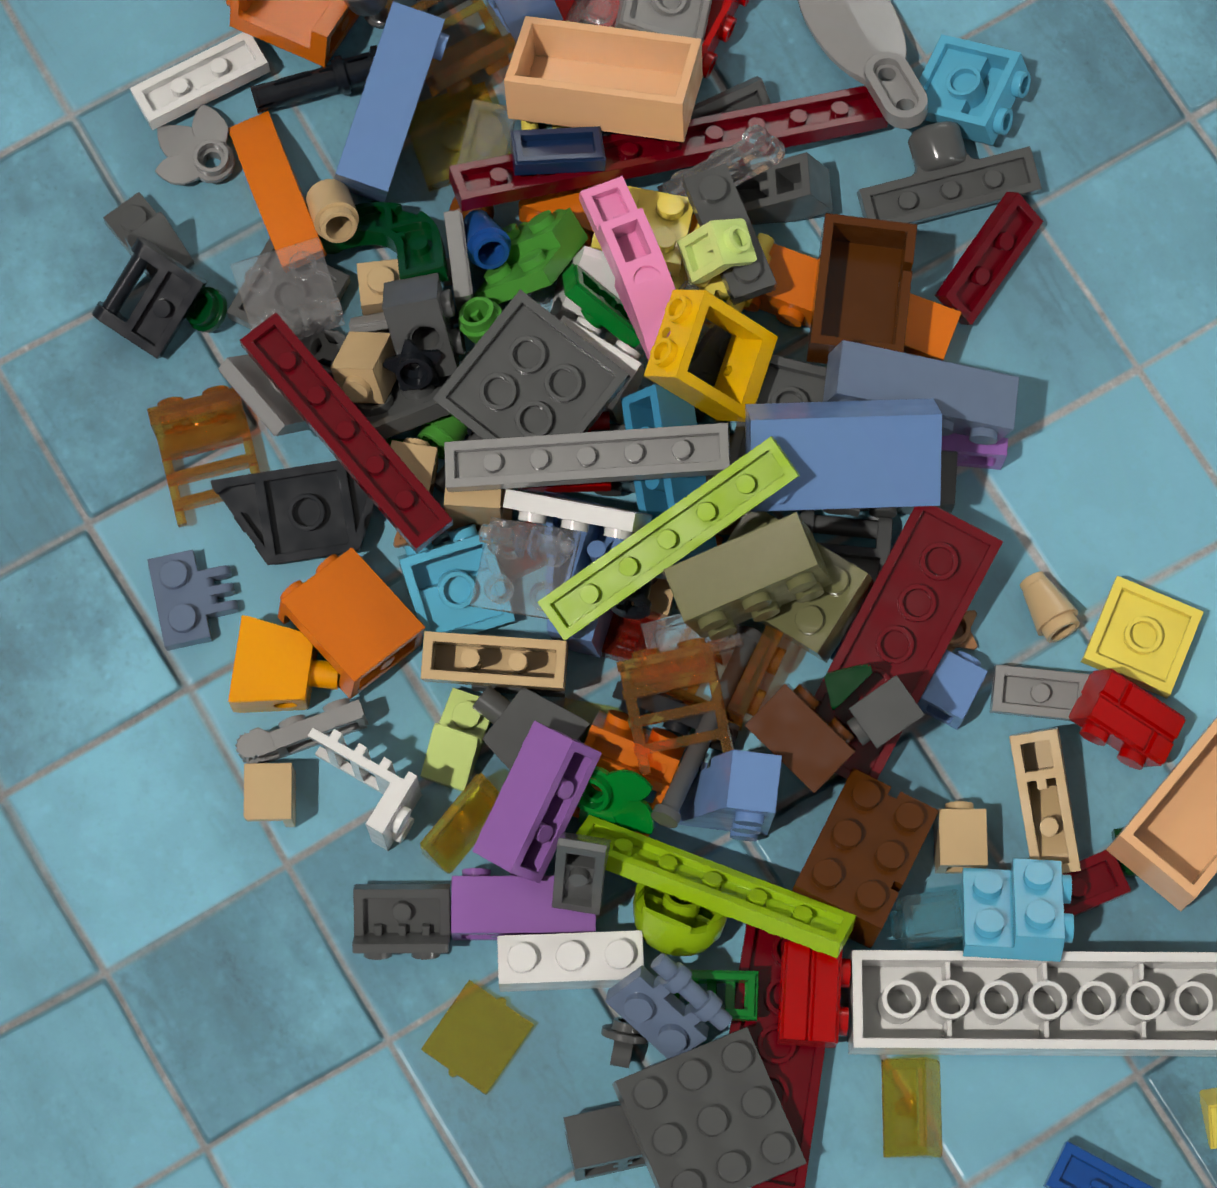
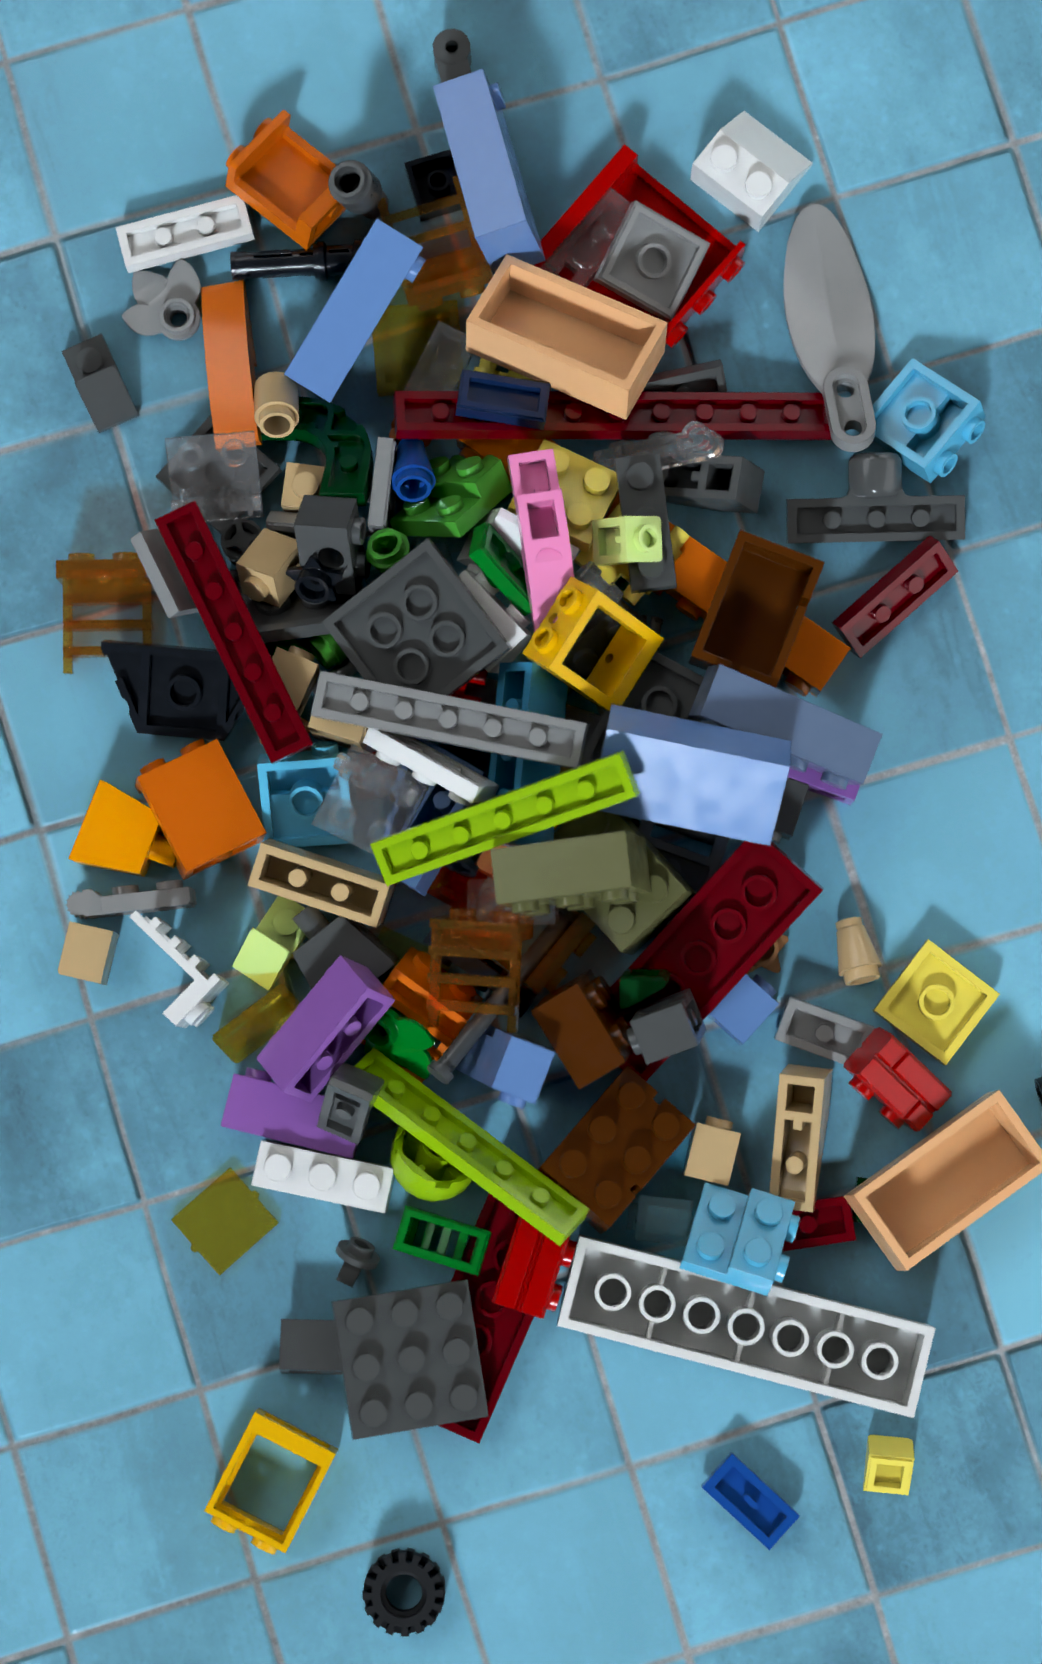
camera: 20 degrees right, 10 degrees up
black plate [92,237,208,359] -> none
sand blue hinge [147,549,239,651] -> none
dark green plate [186,287,227,333] -> none
dark grey bracket [352,884,451,960] -> none
sand blue plate [605,953,732,1059] -> none
clear yellow slope [881,1057,942,1158] -> none

